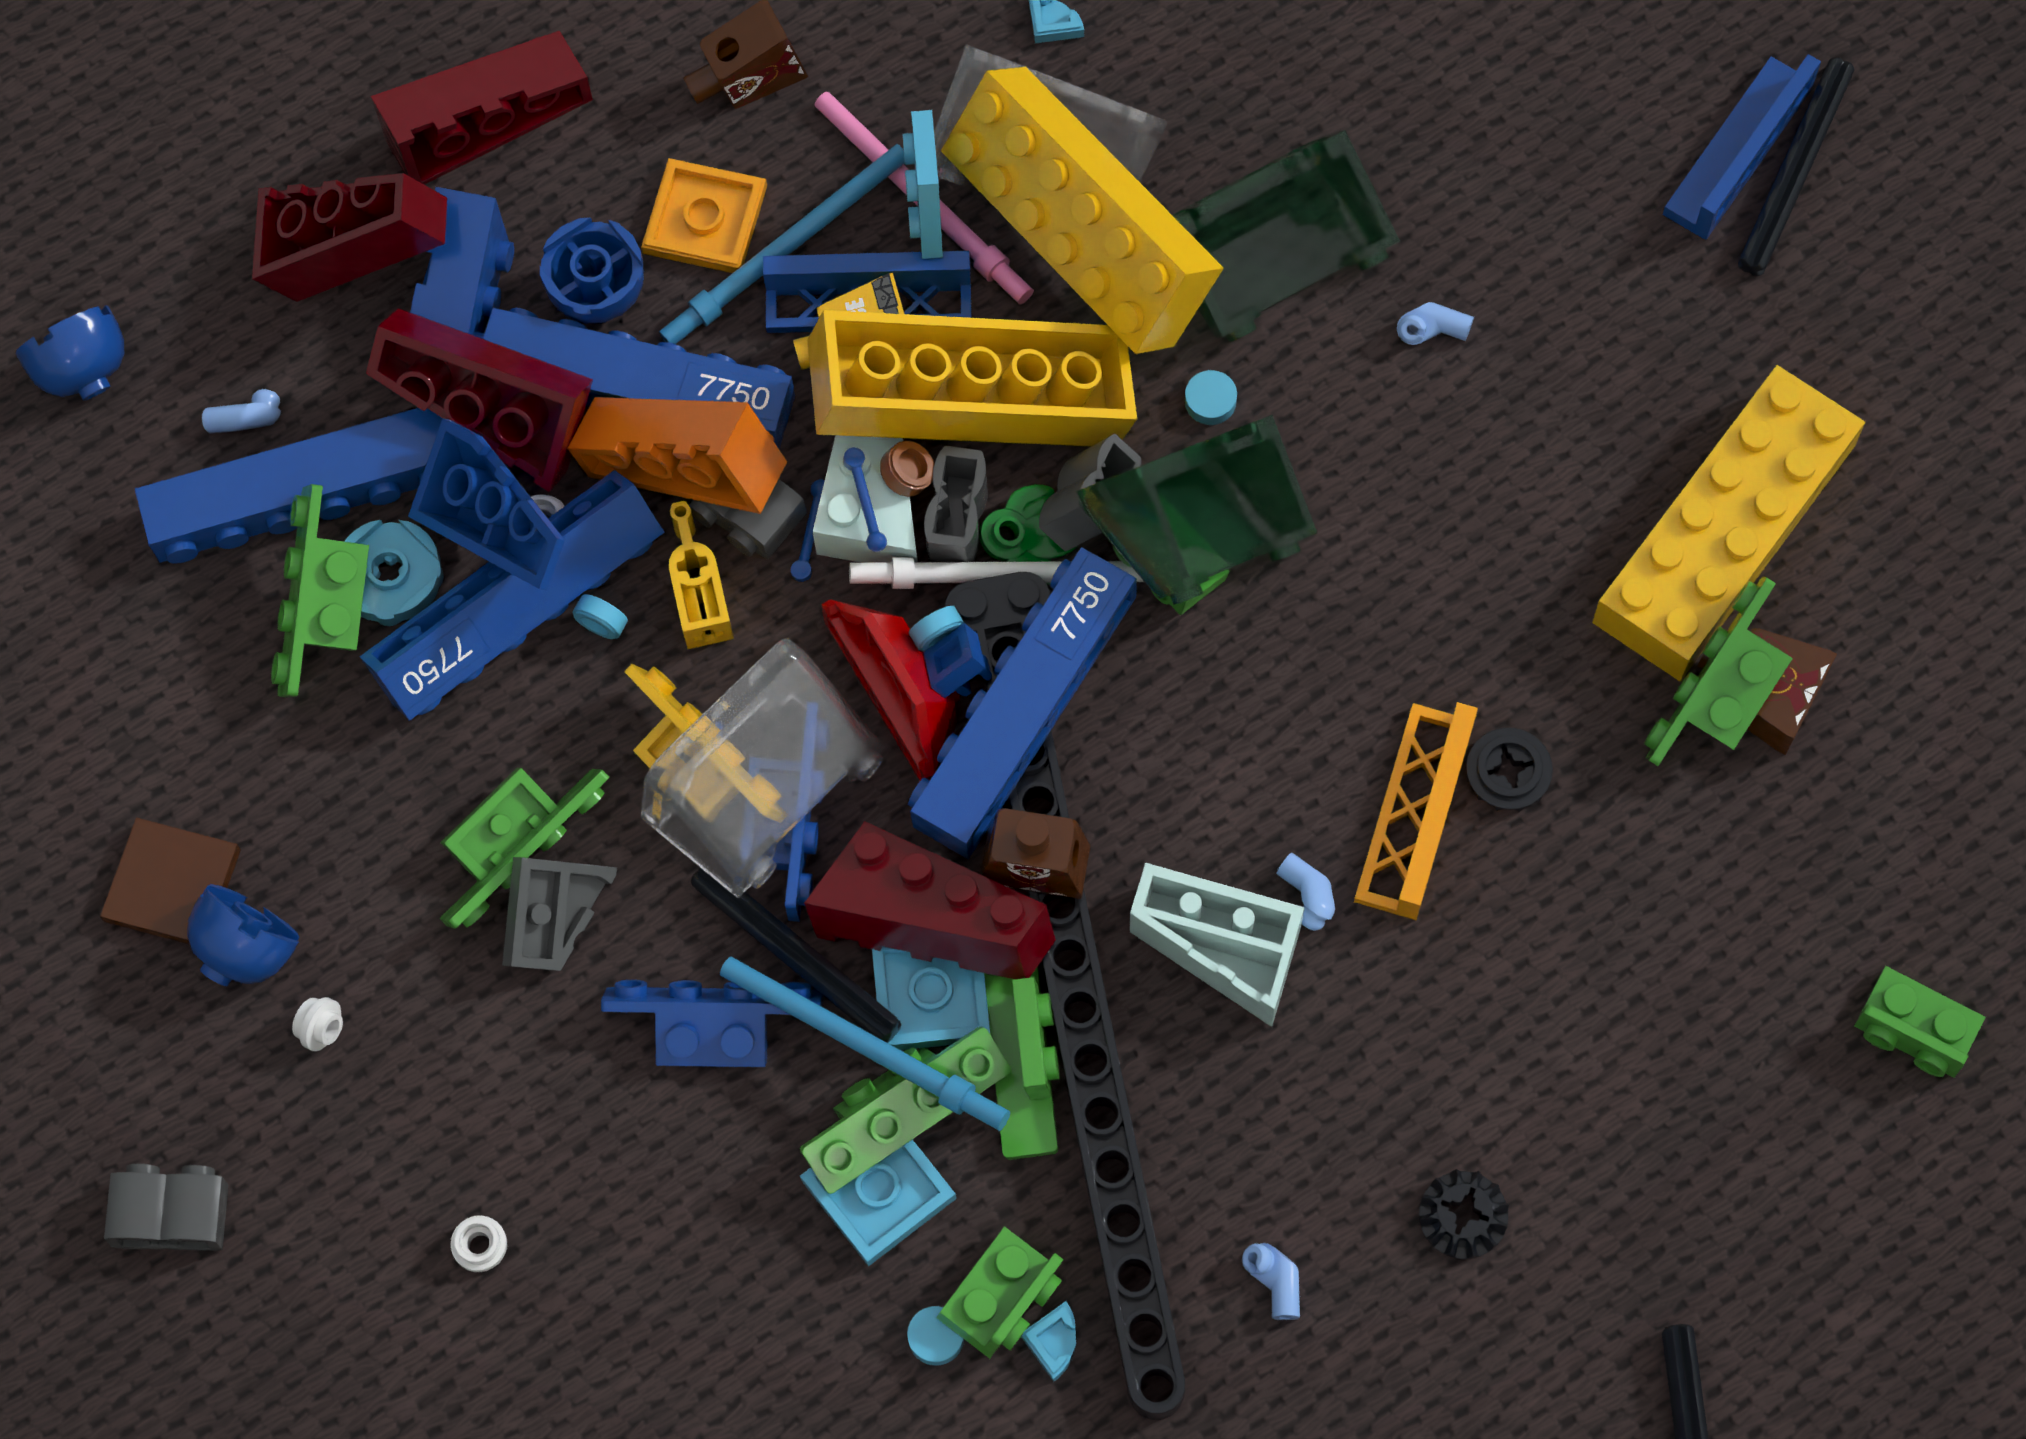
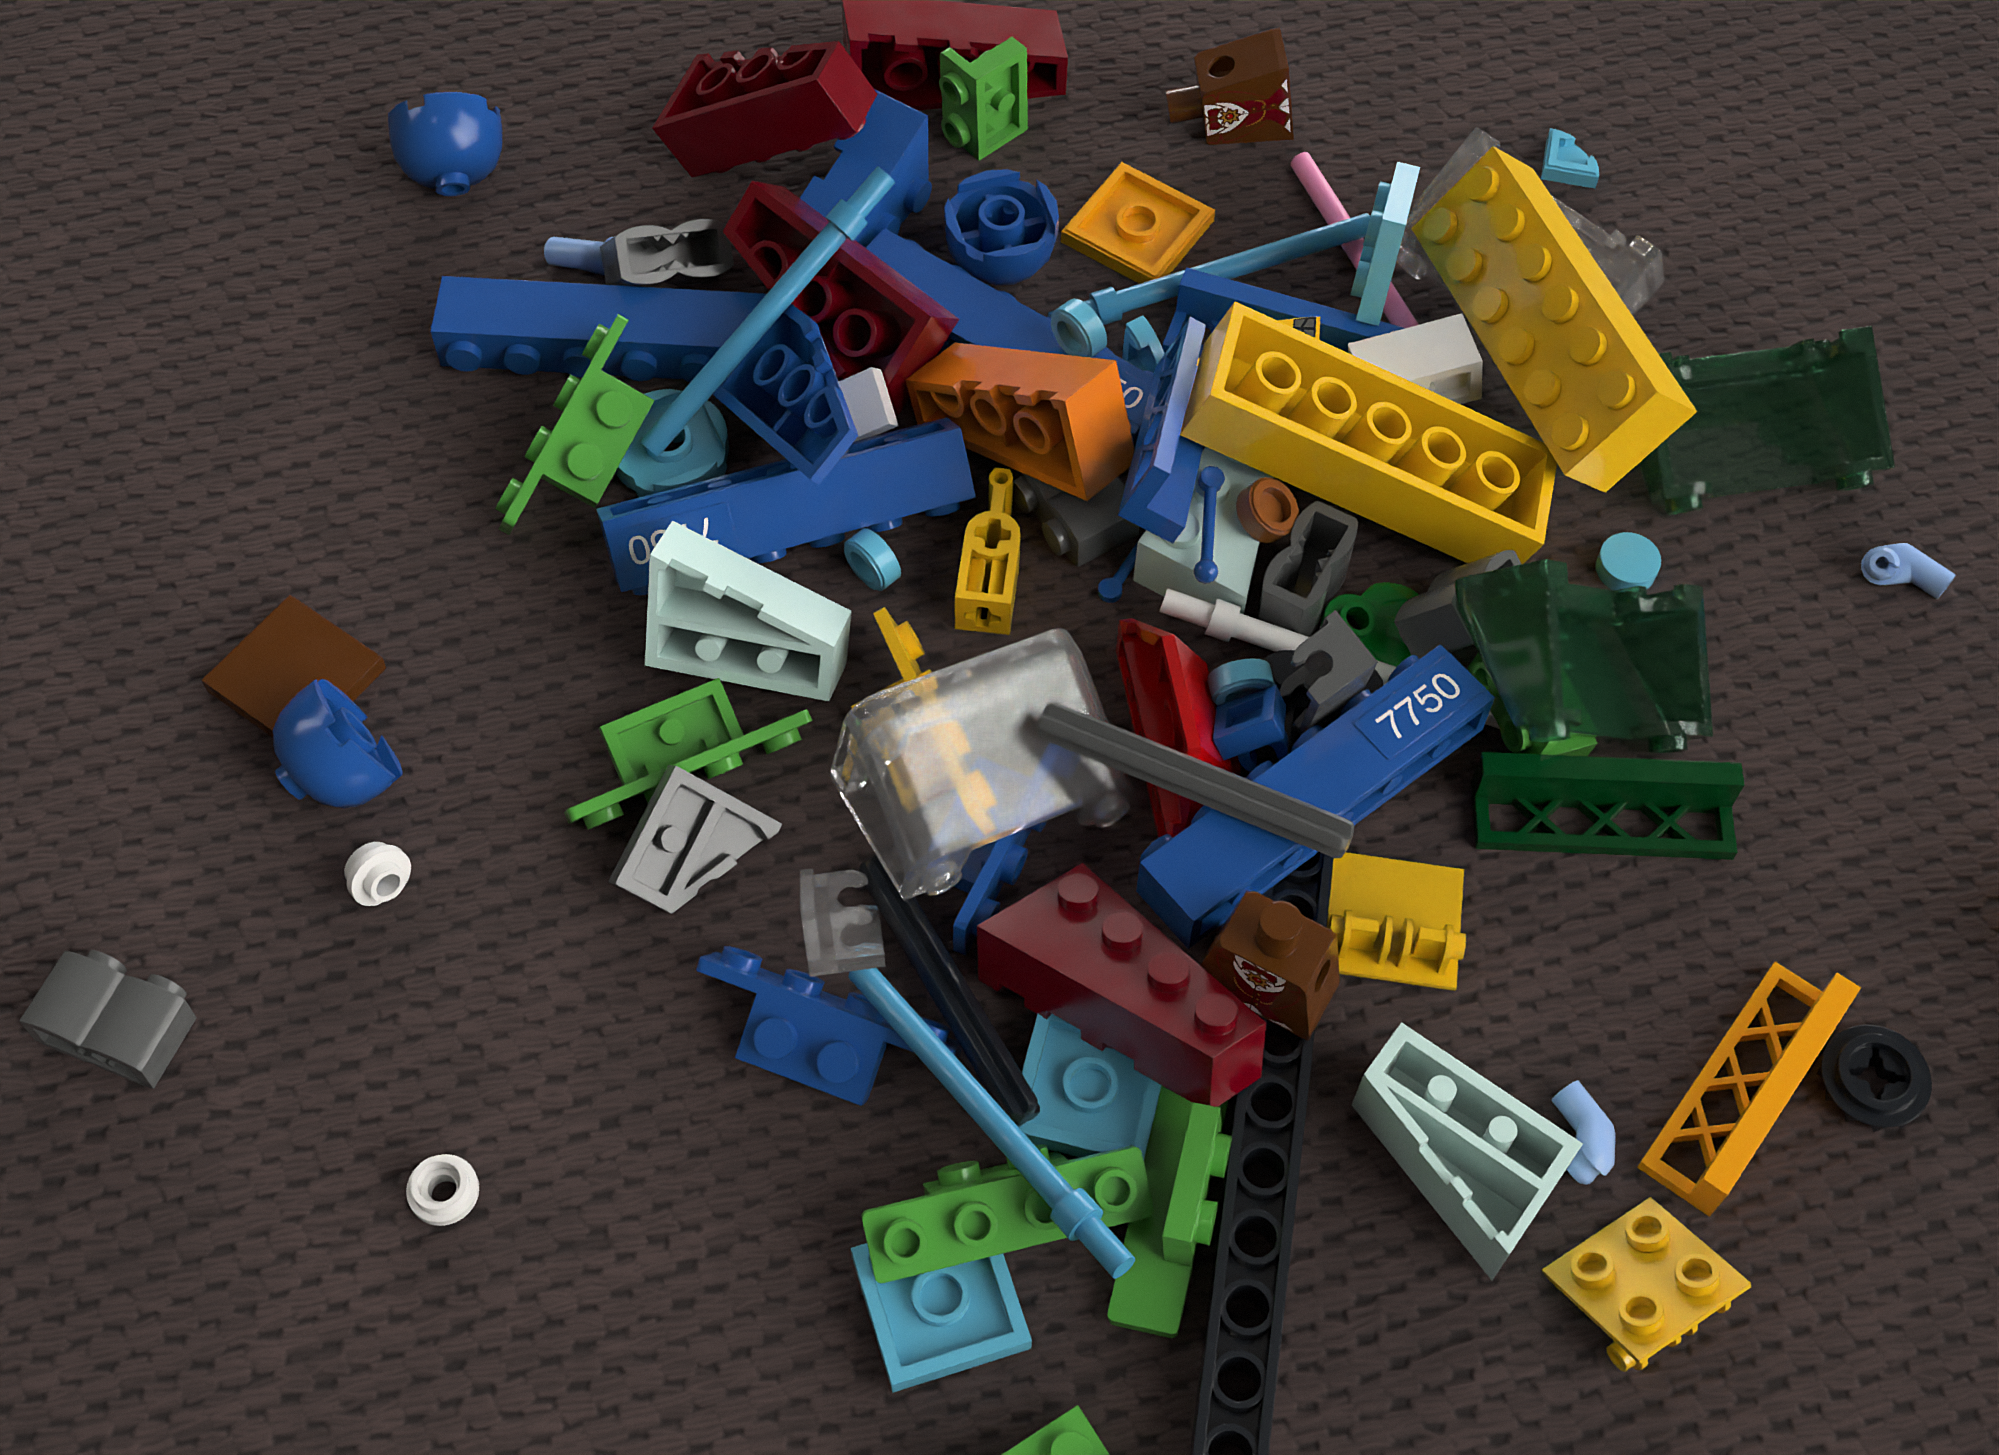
camera: 15 degrees right, 10 degrees down
none -> dark grey brick [600,219,734,287]
none -> dark azure bar [640,166,895,457]
none -> light aqua wedge [645,521,852,701]
none -> clear hinge [800,868,886,977]
none -> white tile [839,367,899,441]
none -> bright green bracket [939,37,1028,161]
none -> dark grey axle [1037,702,1354,858]
none -> medium azure tile [1051,298,1107,358]
none -> blue fence [1118,317,1206,544]
none -> medium azure tile [1122,315,1165,373]
none -> dark grey hinge [1279,610,1378,736]
none -> yellow hinge [1327,852,1466,991]
none -> white hinge [1348,313,1483,404]
none -> dark green fence [1471,752,1745,860]
none -> yellow hinge [1542,1197,1751,1372]

